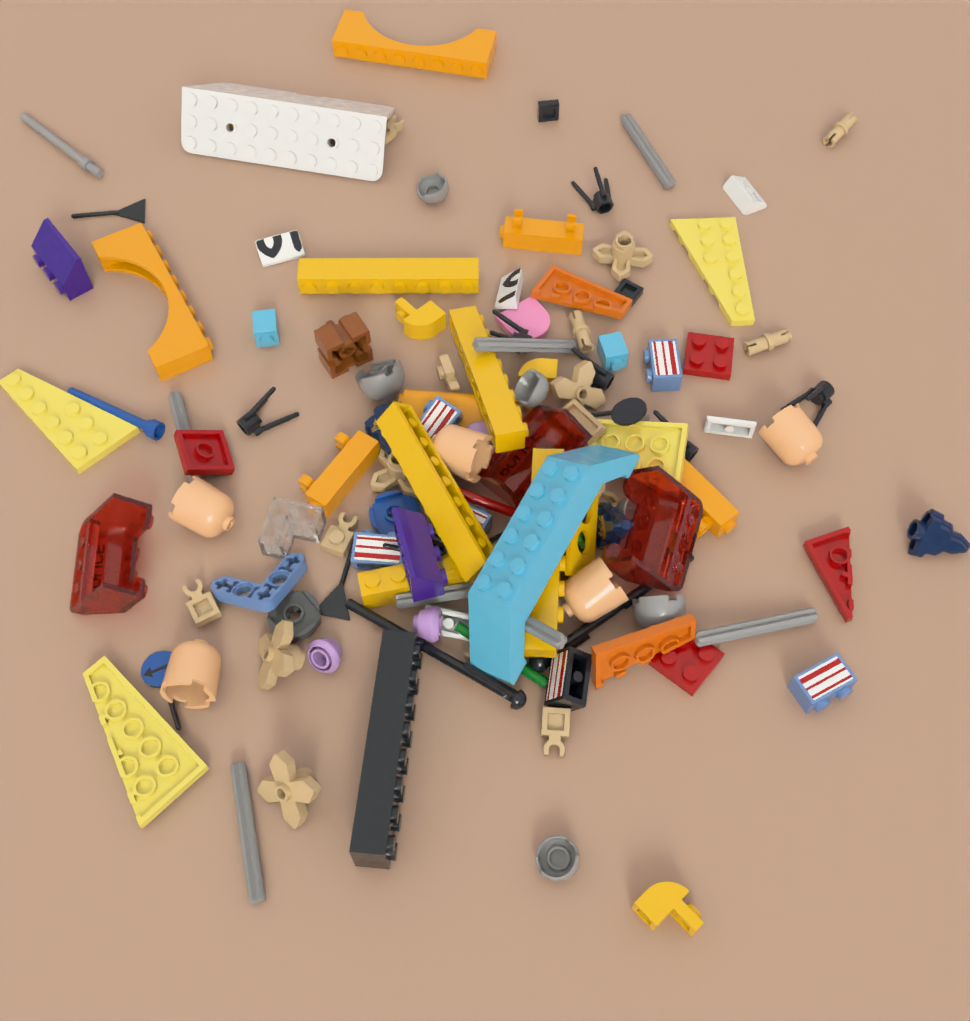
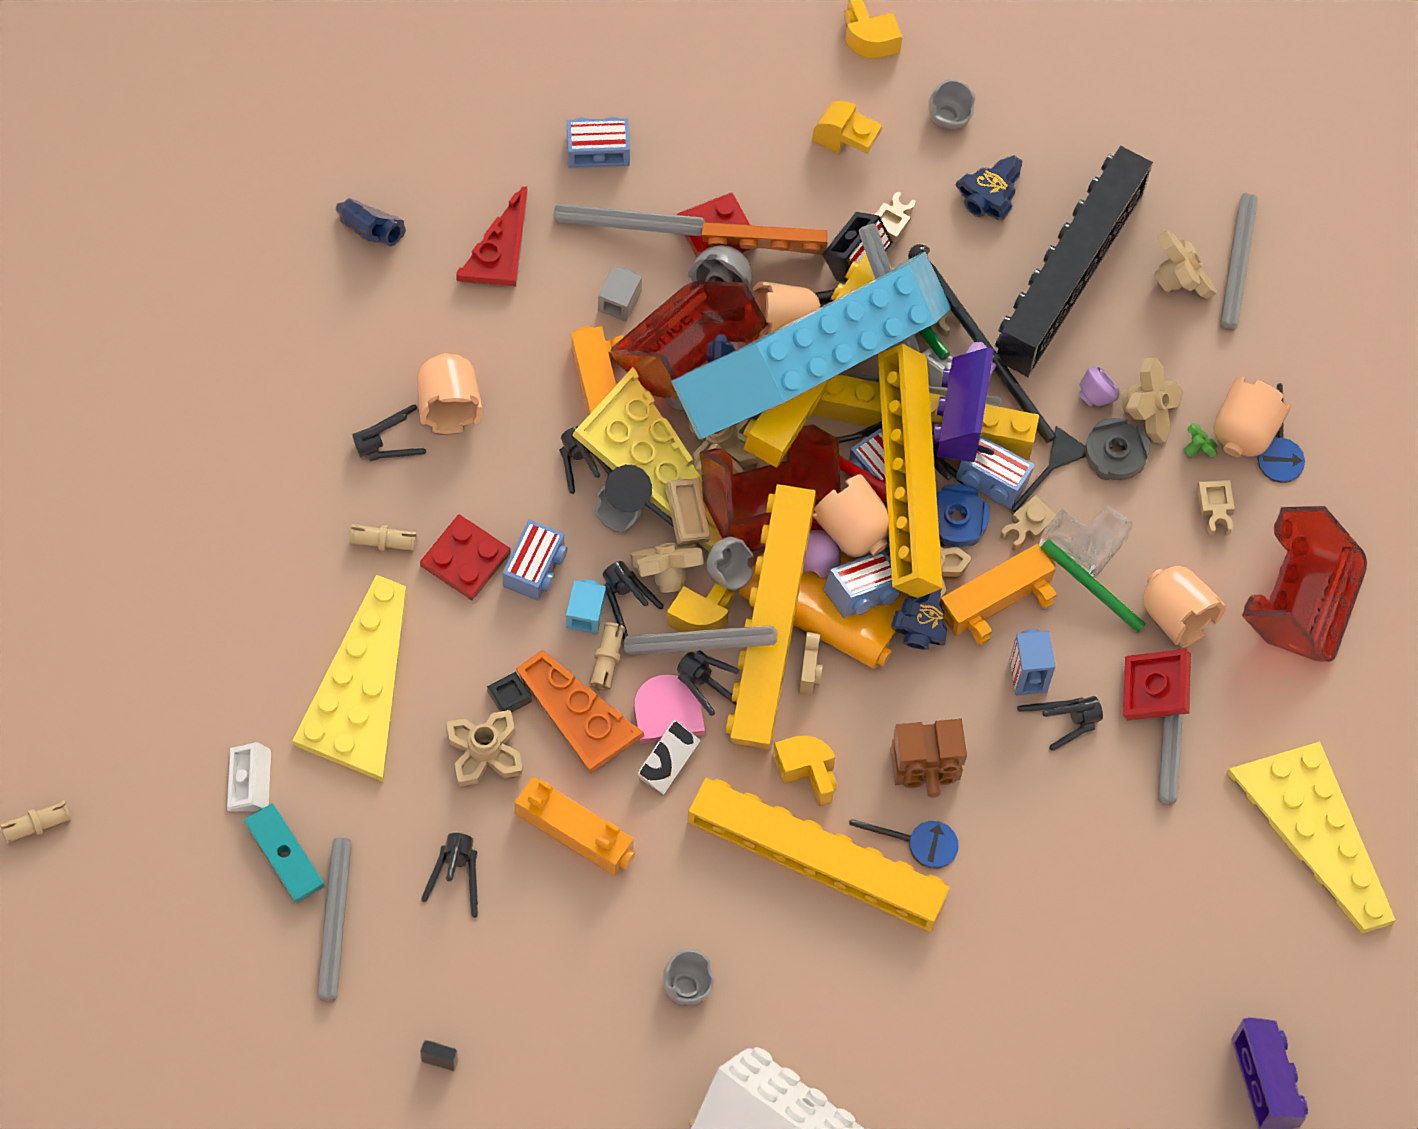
camera: 160 degrees left, 5 degrees up
blue piece [67,387,165,441] -> none
light yellow wing [83,655,209,829] -> none
light orange arch [91,223,214,382] -> none
medium blue beam [210,553,308,612] -> none
medium azure brick [252,309,280,347] -> none
slope [255,230,305,267] -> none
light grey cylinder [355,359,405,402] -> none
white slope [704,416,757,438] -> none
none -> teal tile [244,803,325,904]
none -> light grey brick [598,266,642,322]
none -> yellow brick [812,101,883,154]
none -> blue piece [849,819,958,869]
none -> dark blue rock [955,155,1023,220]
none -> medium blue brick [1009,629,1055,695]
none -> green bar [1040,538,1146,633]
none -> bright green plant [1184,423,1218,458]

